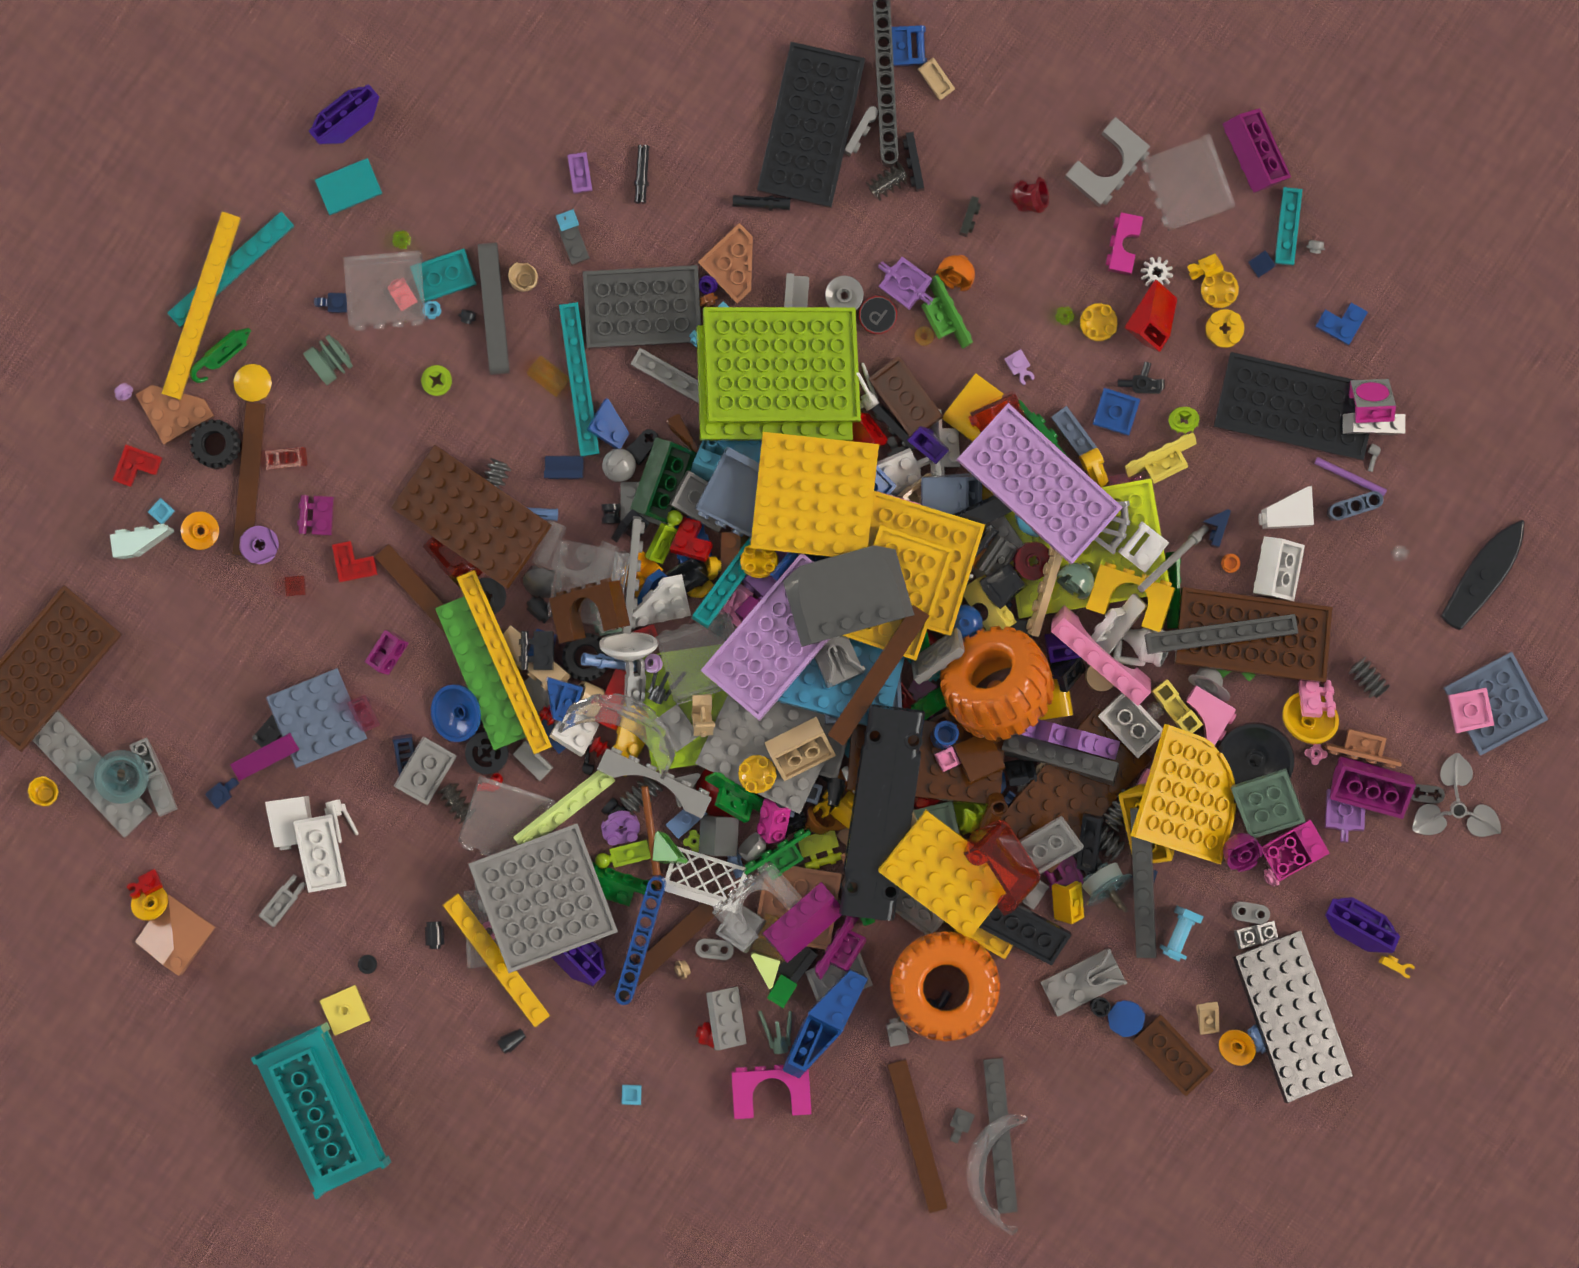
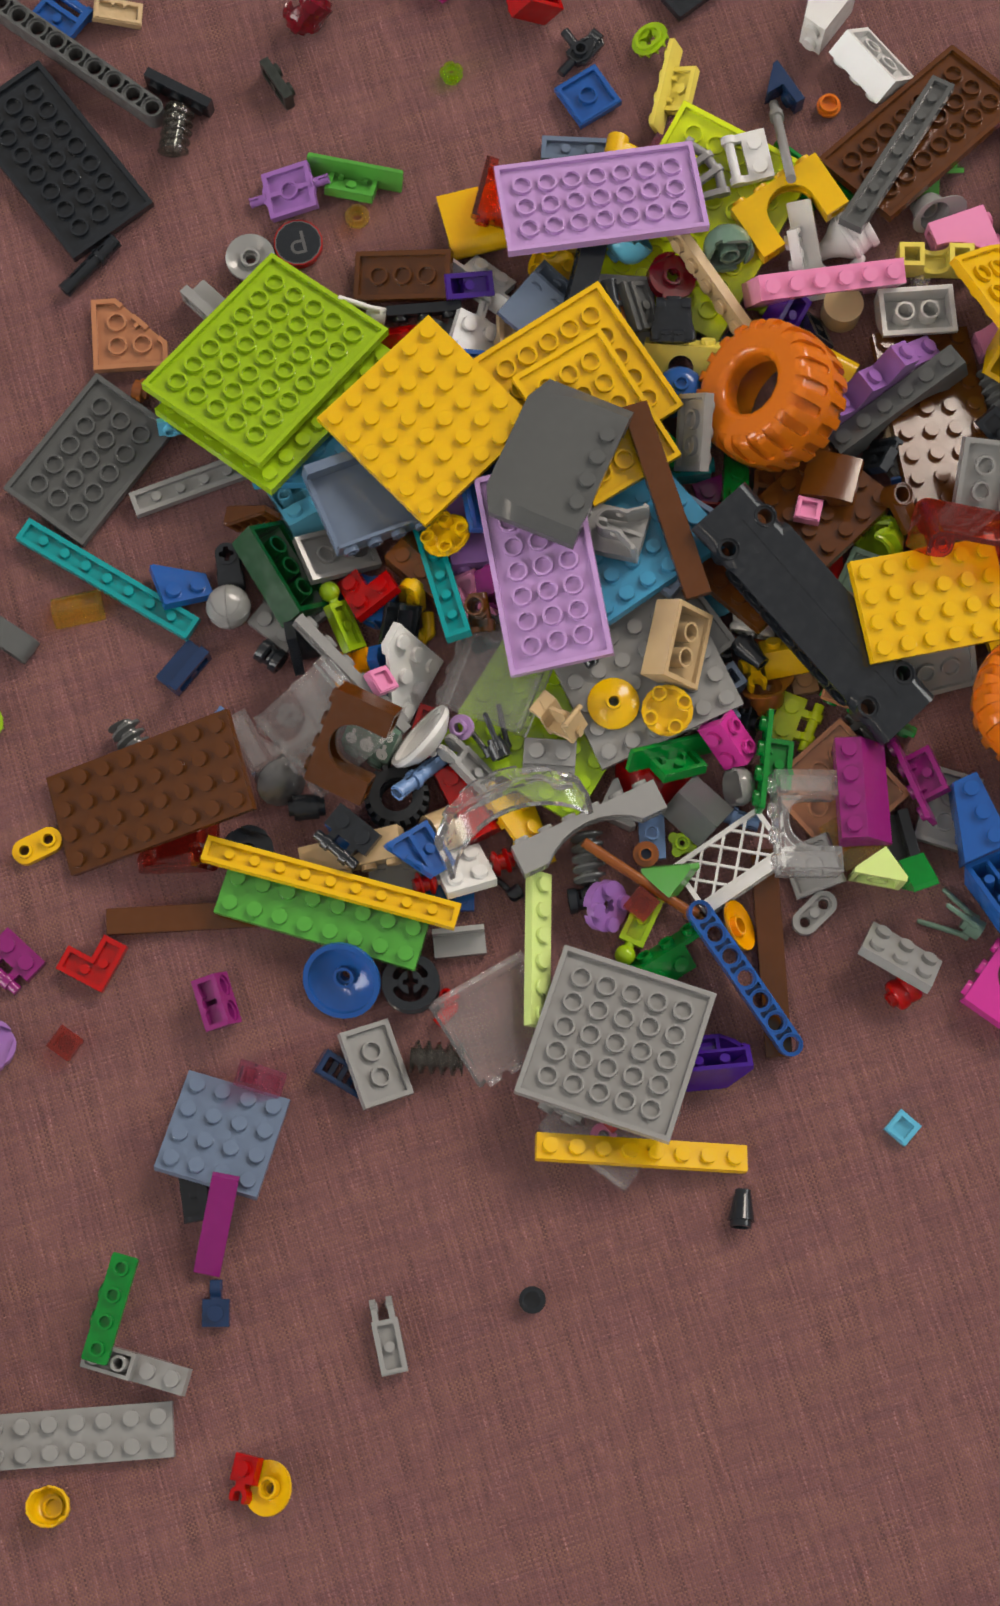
camera: 45 degrees left, 10 degrees down
clear light blue piece [94,750,149,804] -> none
nougat slope [135,894,216,976] -> none
teal piece [251,1022,391,1200] -> none
white slope [265,796,312,850] -> none
white plate [293,814,346,893] -> none
light yellow plate [320,985,371,1036] -> none
white plant [324,799,359,843] -> none
black brick [425,921,445,949] -> none
tan plate [674,960,691,979] -> none
dark purple plate [699,275,717,294] -> none
light grey hinge [844,106,878,156] -> none
blue piece [930,721,959,750] -> none
orange cylinder [936,255,975,291] -> none
lavender plate [1004,349,1034,385] -> none
yellow dish [1080,303,1118,341] -> none
none -> yellow plate [12,827,63,866]
none -> green bracket [81,1252,139,1366]
none -> bright pink tile [363,665,399,697]
none -> reddish brown plate [464,592,496,634]
none -> yellow dish [587,678,640,730]
none -> clear red plate [623,886,660,923]
none -> dark orange plate [633,841,659,867]
none -> light orange dish [724,900,755,951]

